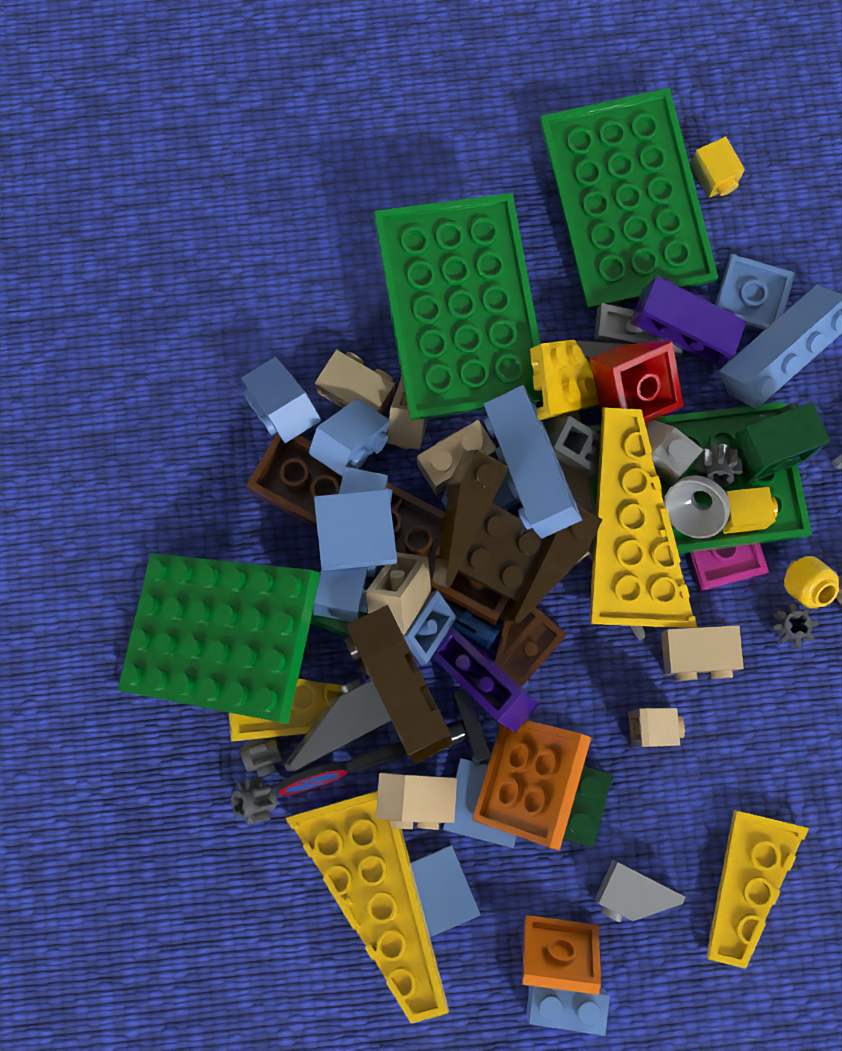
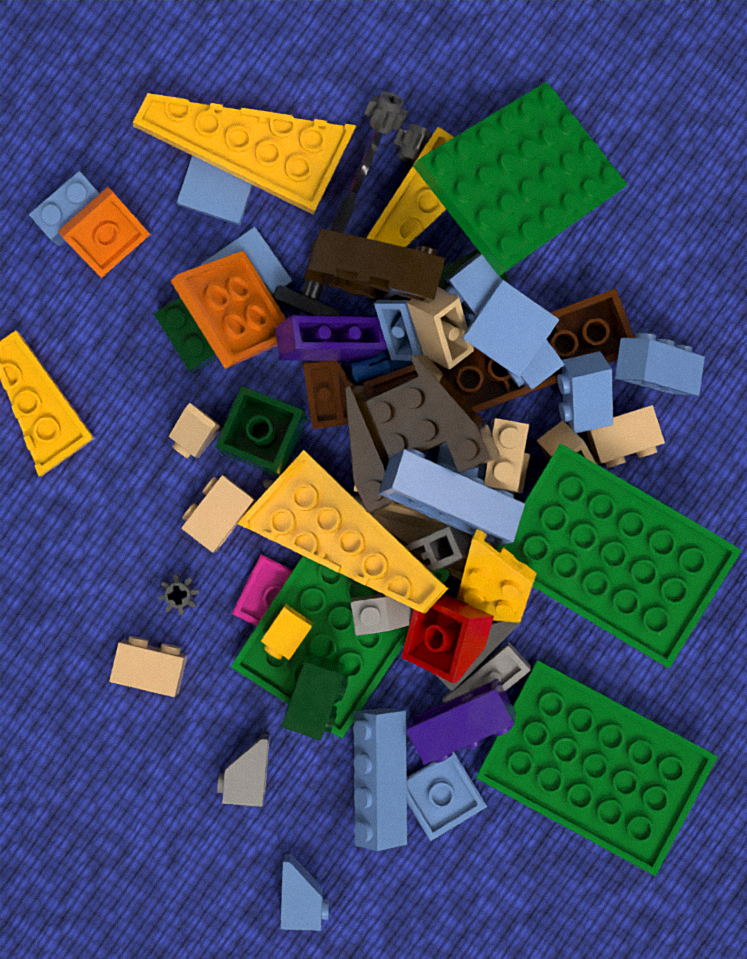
camera: 125 degrees right, 10 degrees up
dark grey slope [284,678,391,771] -> none
tan brick [376,773,457,830] -> none
light grey slope [594,860,686,922] -> none
light grey piece [664,476,730,538] -> none
yellow brick [690,137,745,198] -> none
dark grey gear [696,443,742,488] -> none
yellow head [784,556,839,609] -> none
none -> dark green brick [215,386,307,477]

